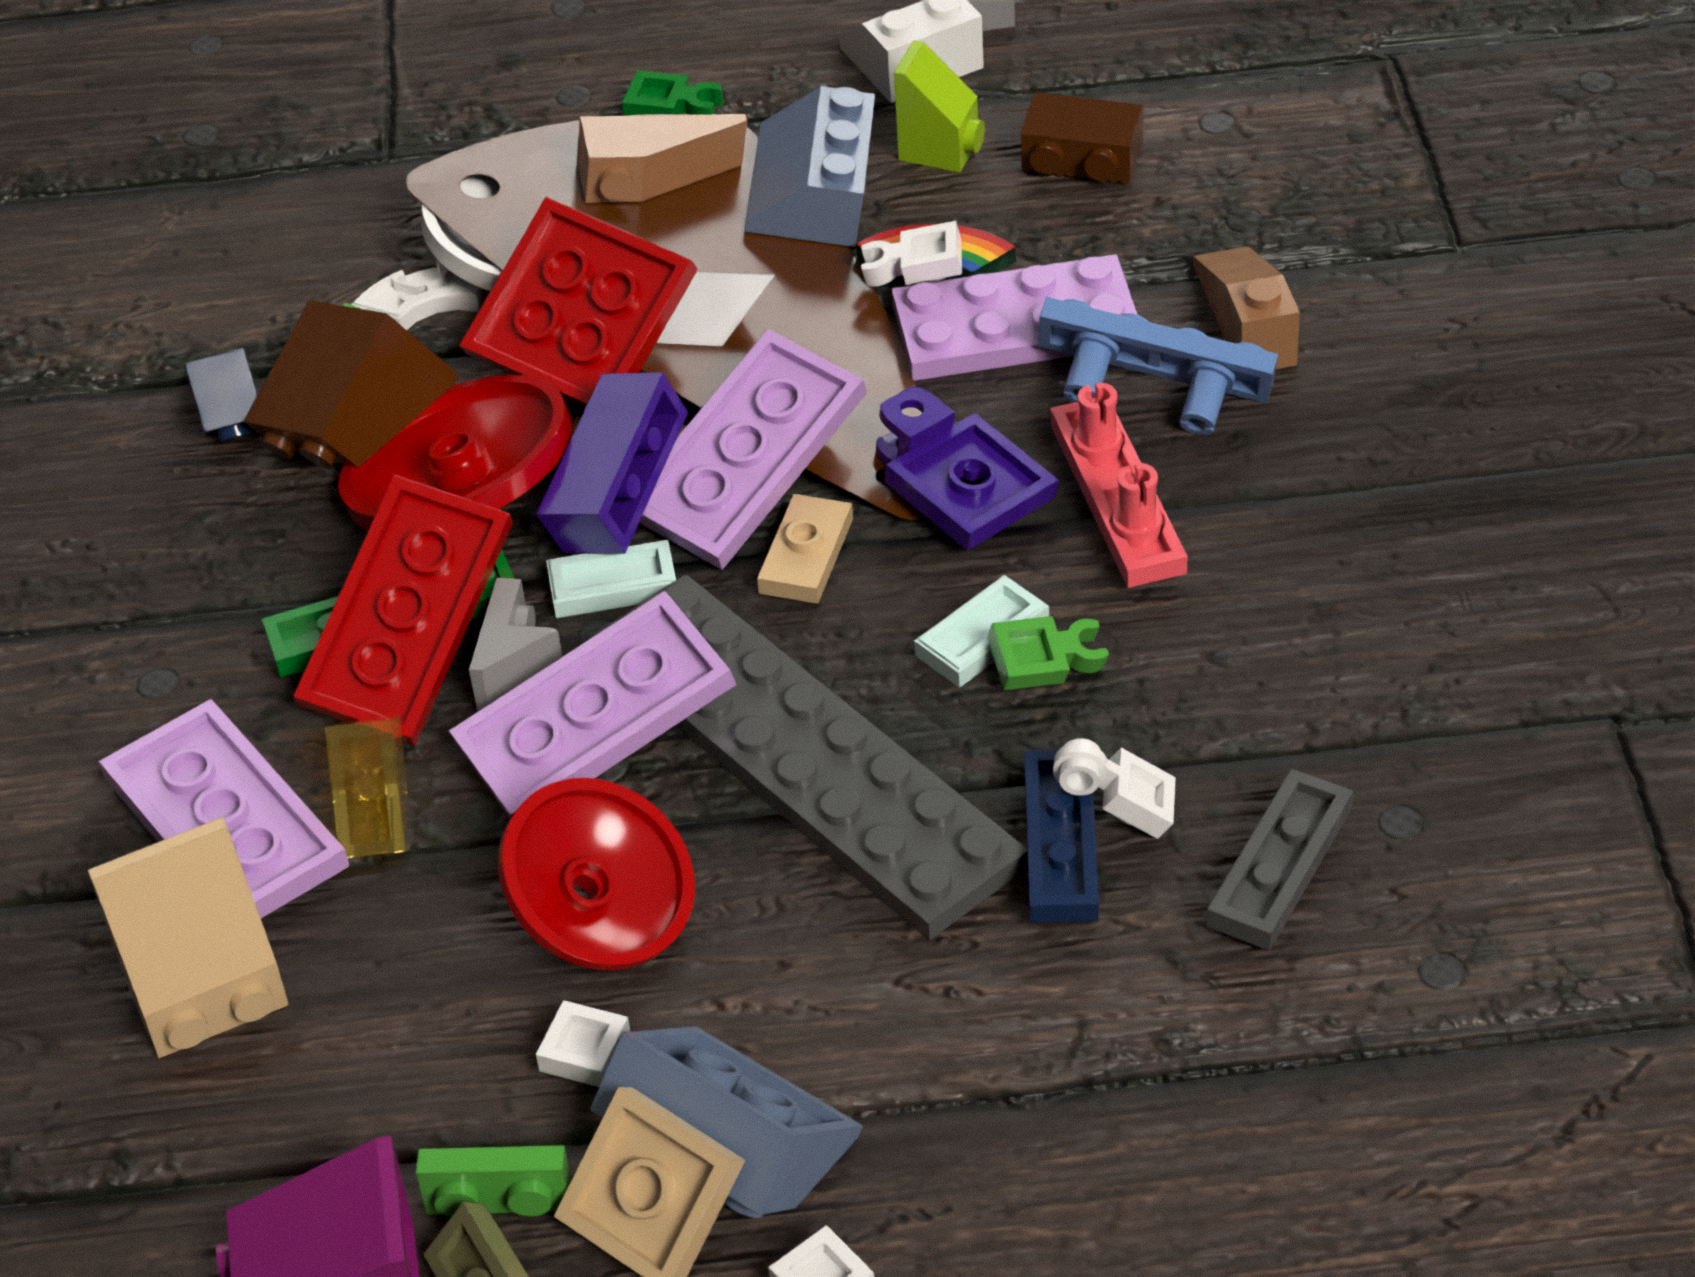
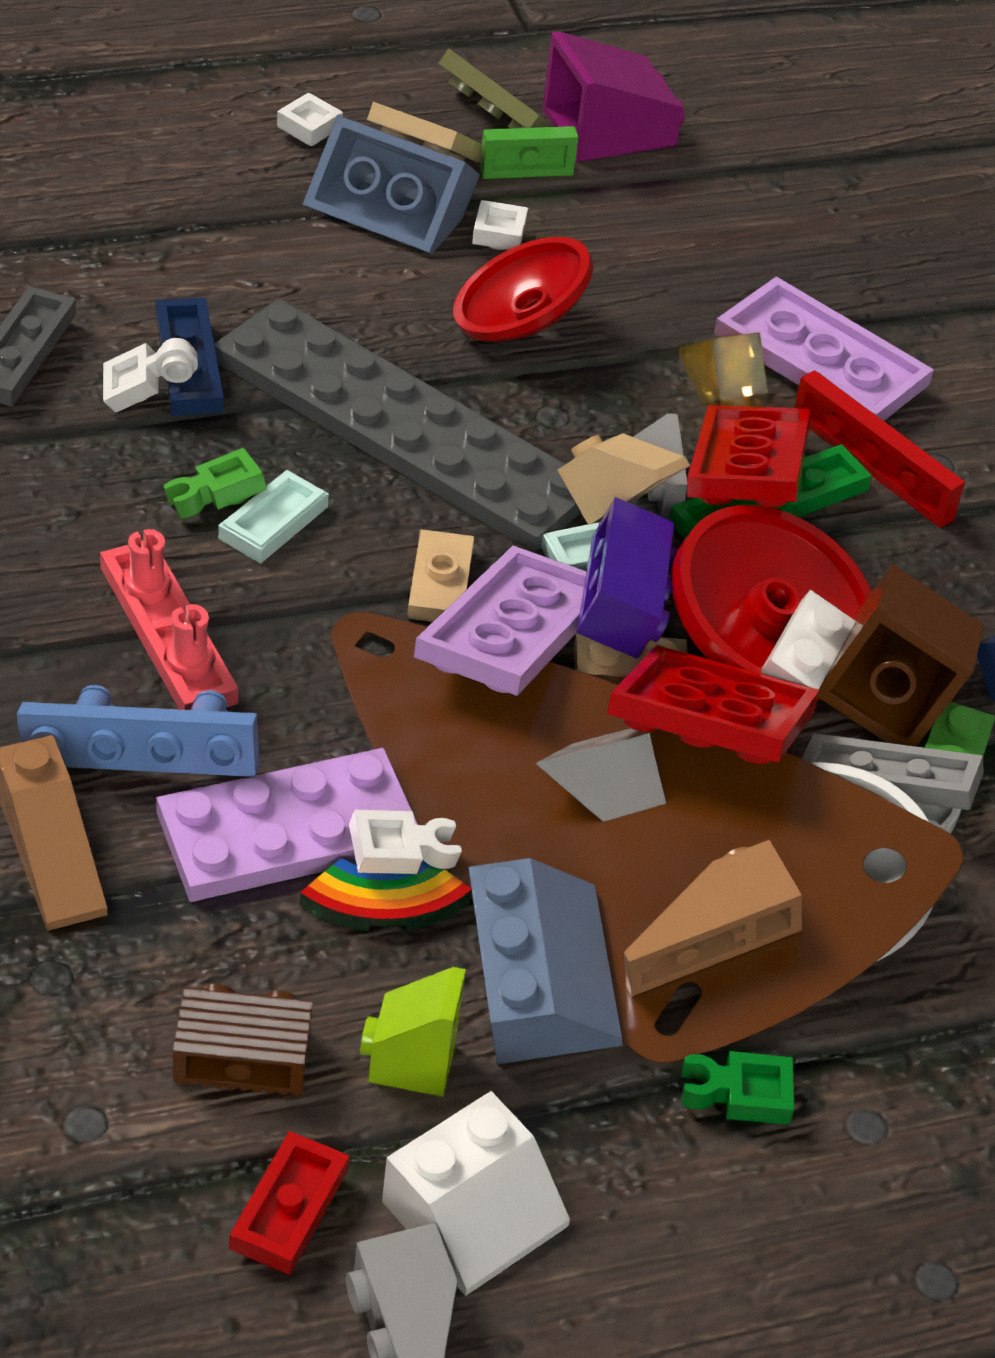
camera: 160 degrees right, 0 degrees up
tan slope [88,817,289,1059] -> none
lavender plate [449,591,736,818] -> none
dark purple plate [876,386,1059,551] -> none
none -> red plate [229,1131,350,1275]
none -> tan slope [557,433,690,524]
none -> white plate [760,590,856,689]
none -> red plate [794,370,965,528]
none -> light grey plate [802,733,983,810]

